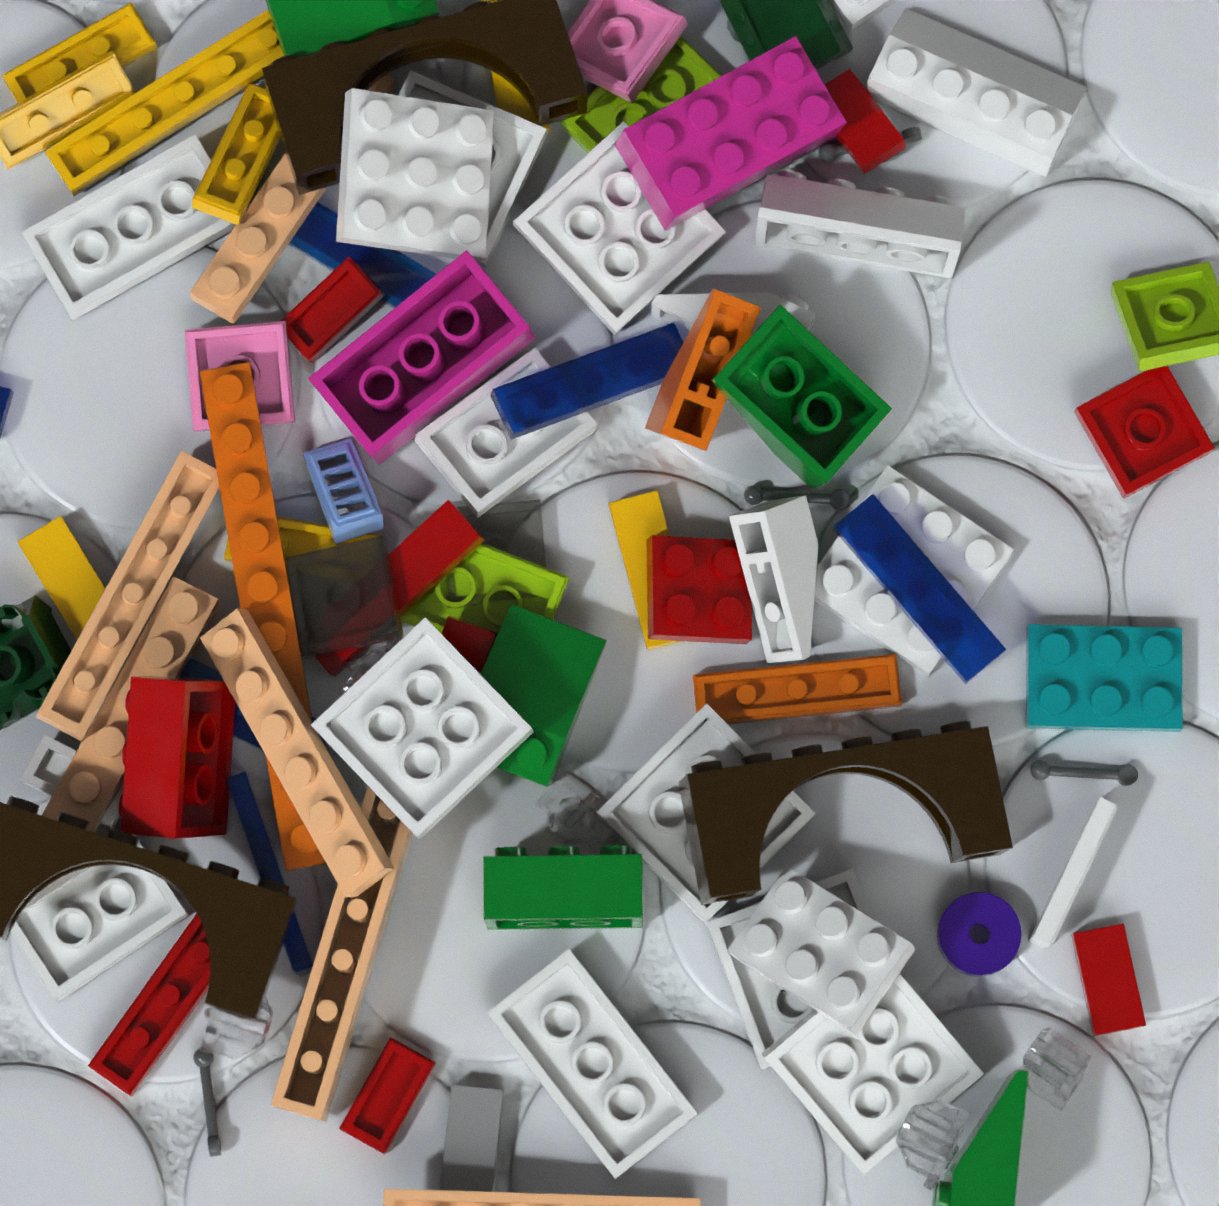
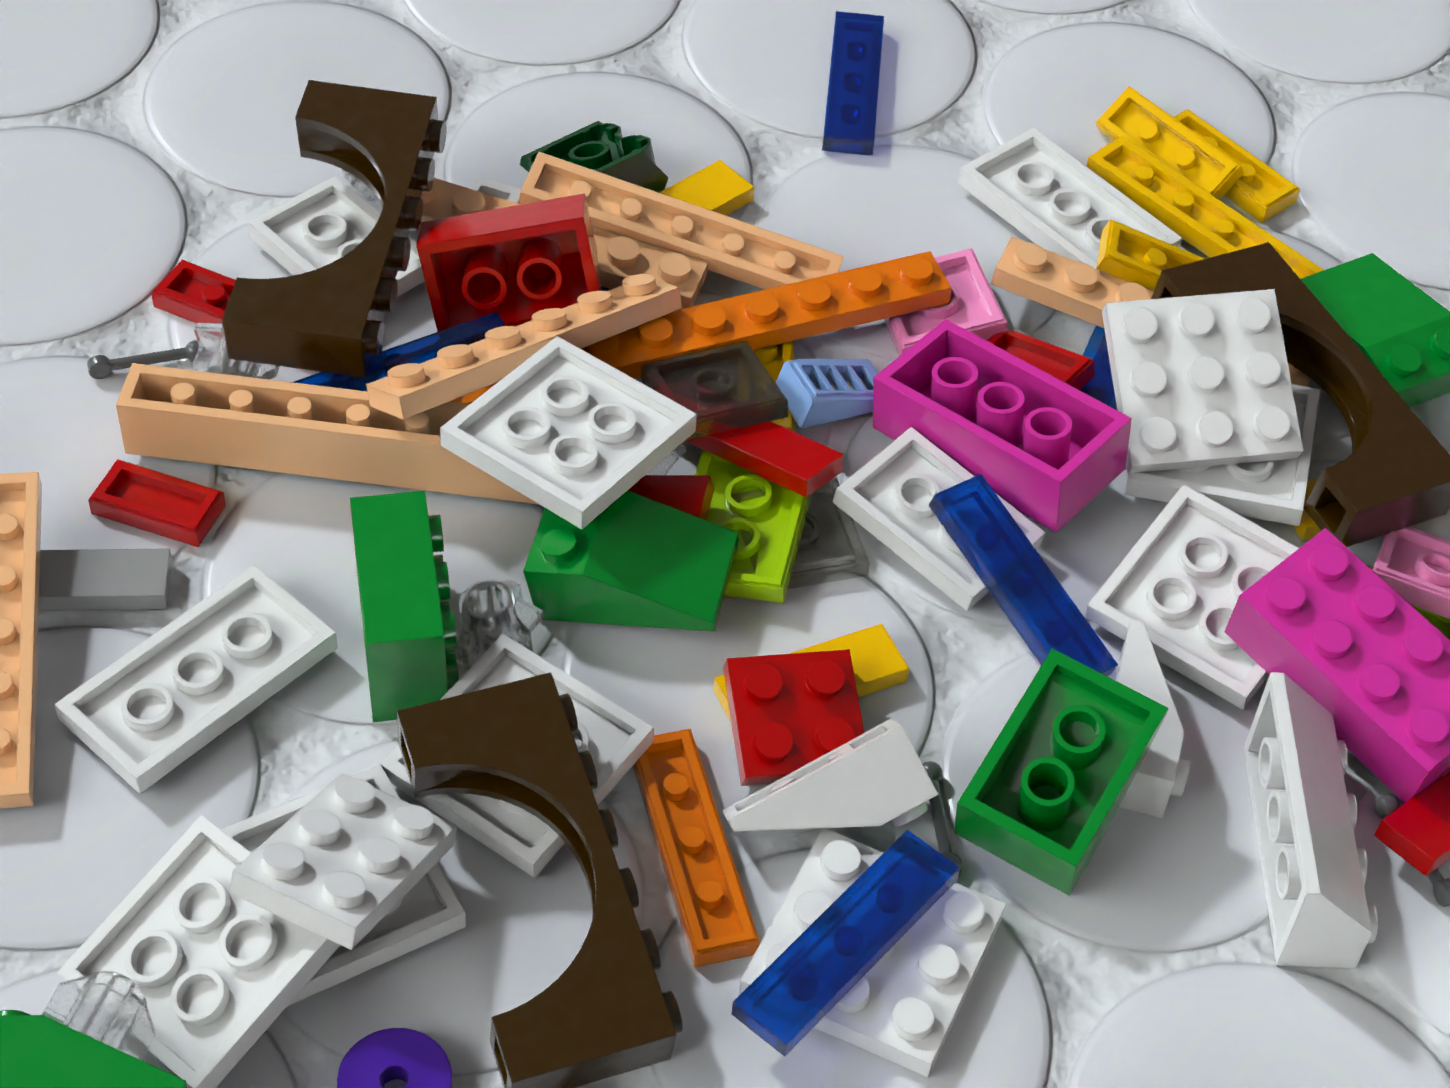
camera: 75 degrees right, 30 degrees down
orange slope [645,289,761,451] -> none

